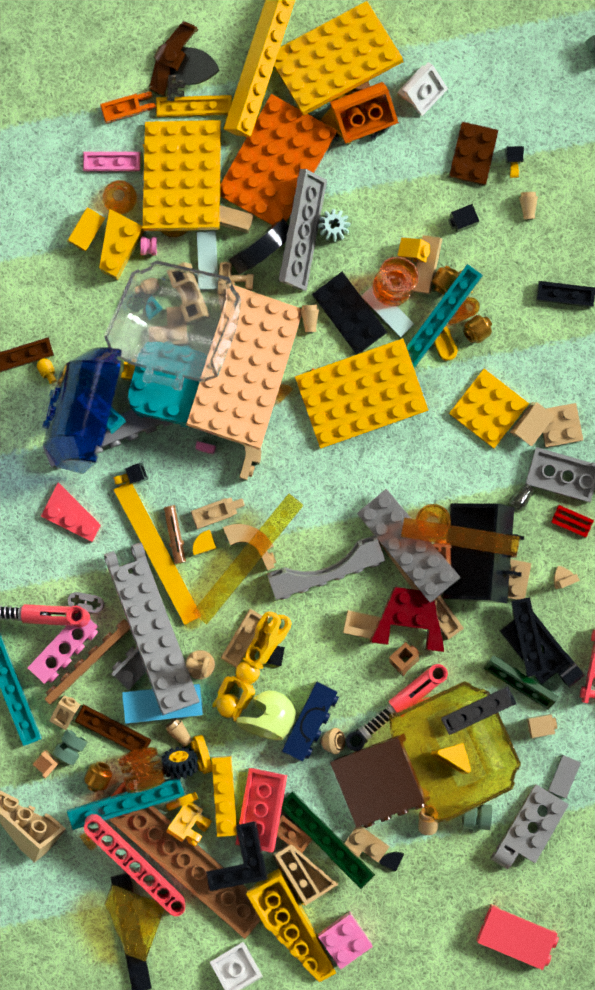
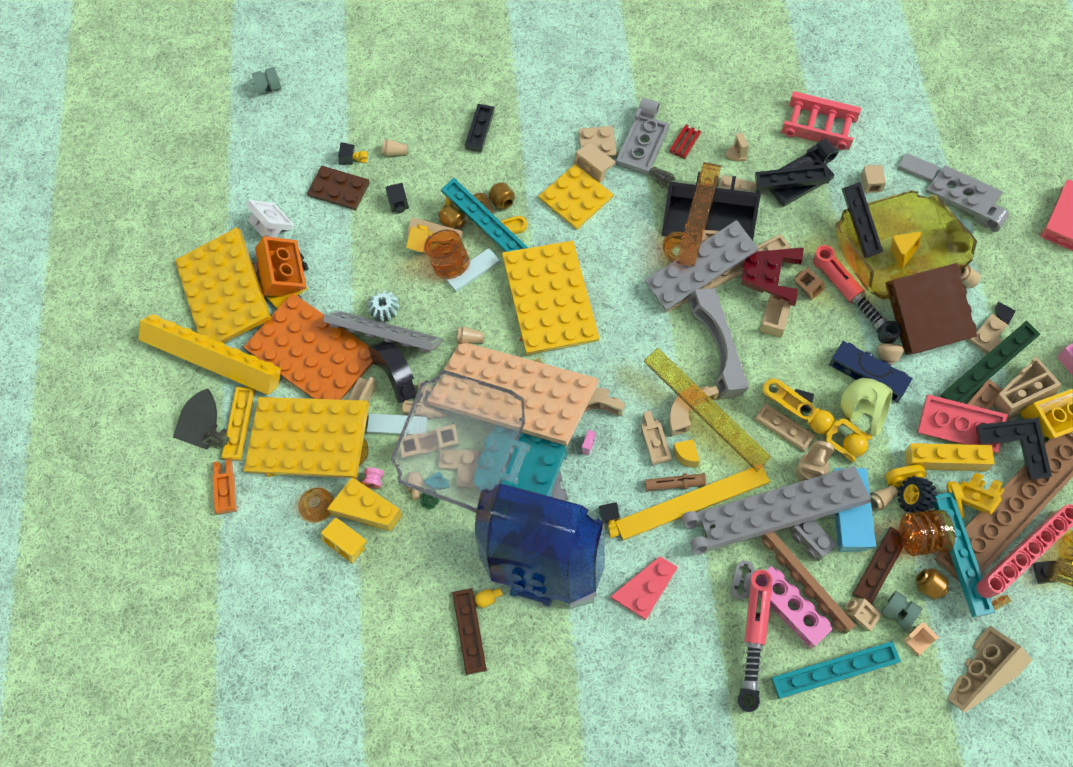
camera: 80 degrees left, 20 degrees down
bright pink tile [83,152,141,171] -> none
reddish brown plate [149,21,198,97] -> none
black plate [312,271,388,355] -> none
dark green plate [483,655,559,710] -> none

